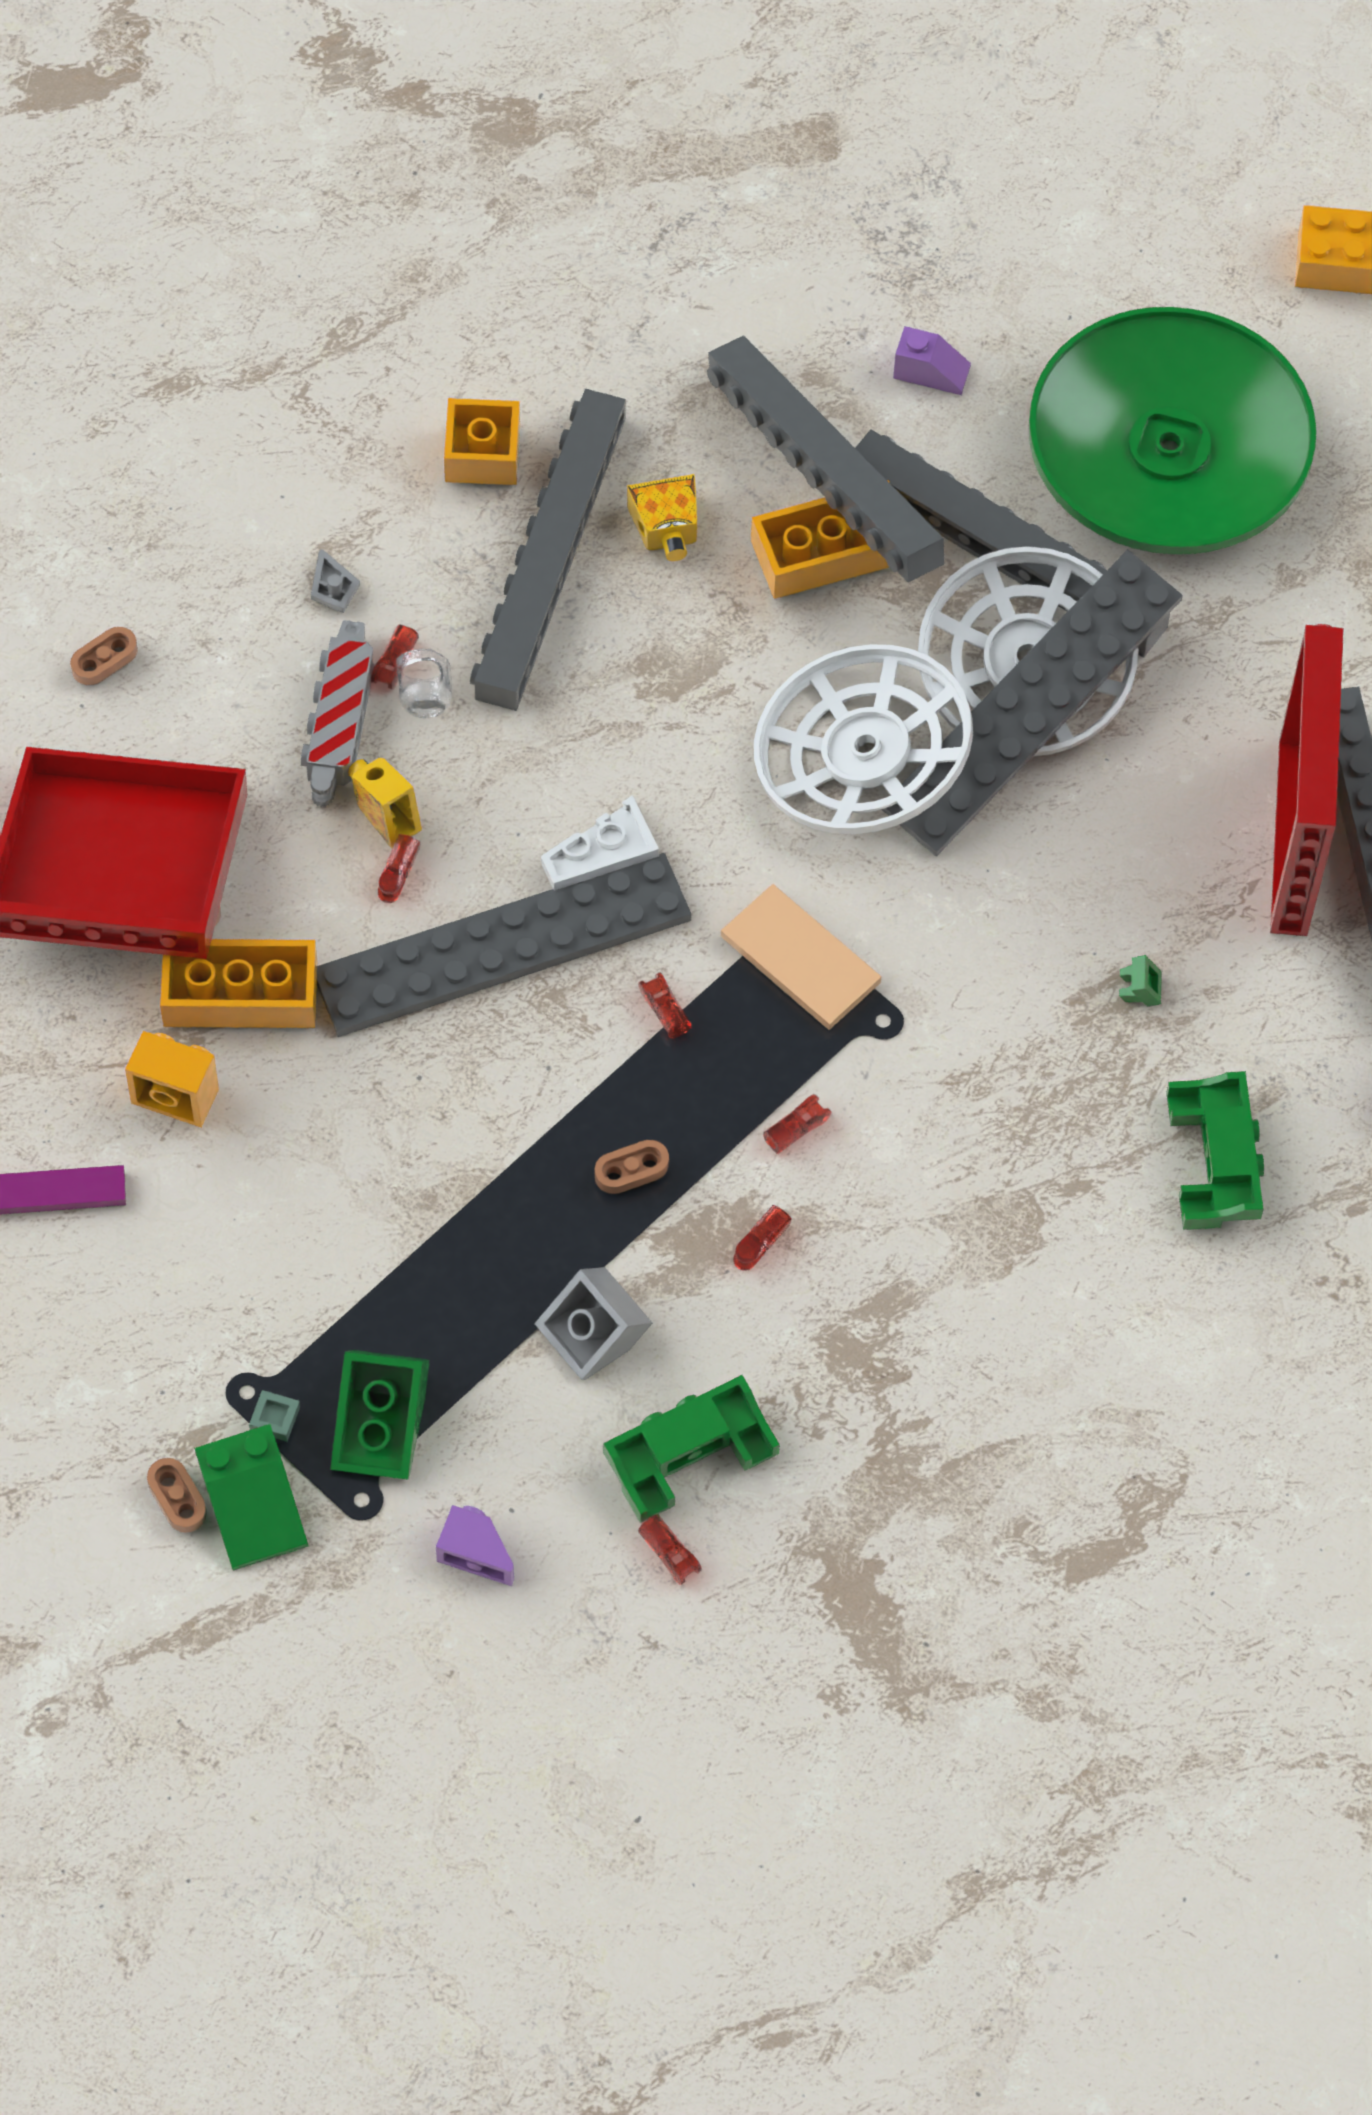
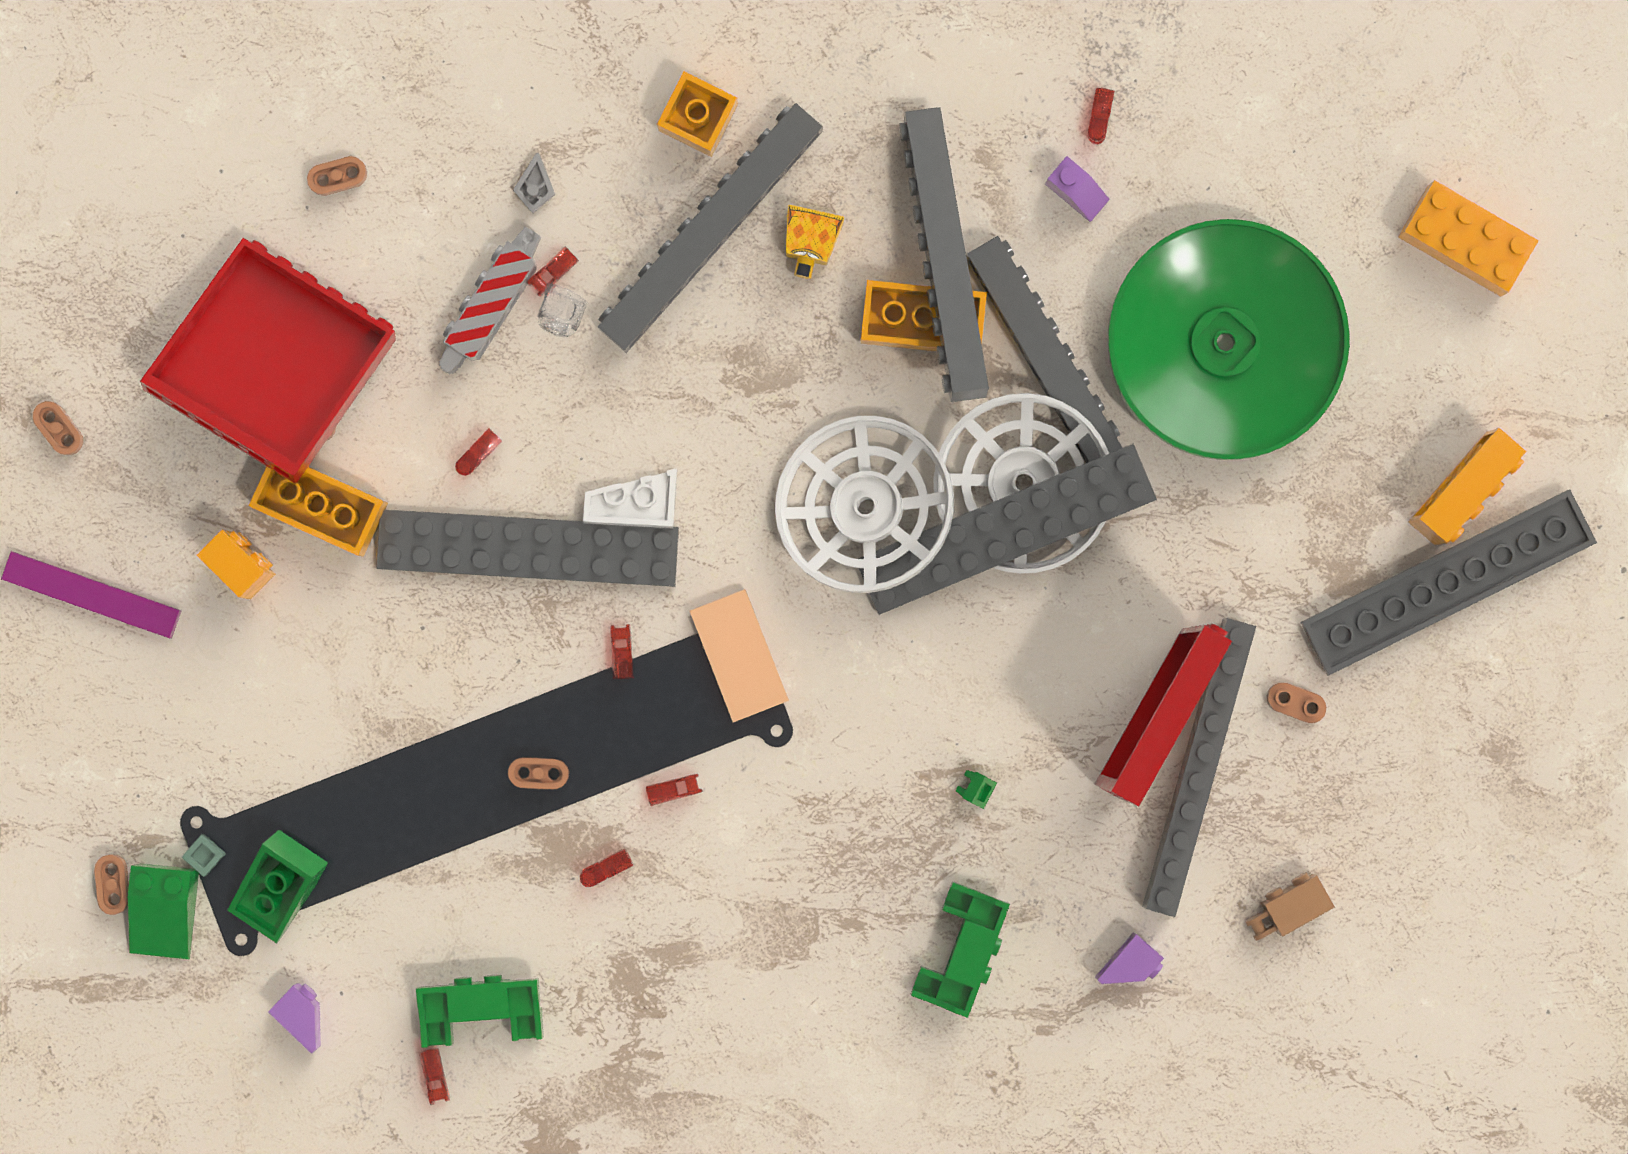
camera: 30 degrees right, 25 degrees up
yellow torso [348,758,422,849] -> none
light grey slope [535,1267,653,1380] -> none
none -> clear red bar [1088,88,1115,145]

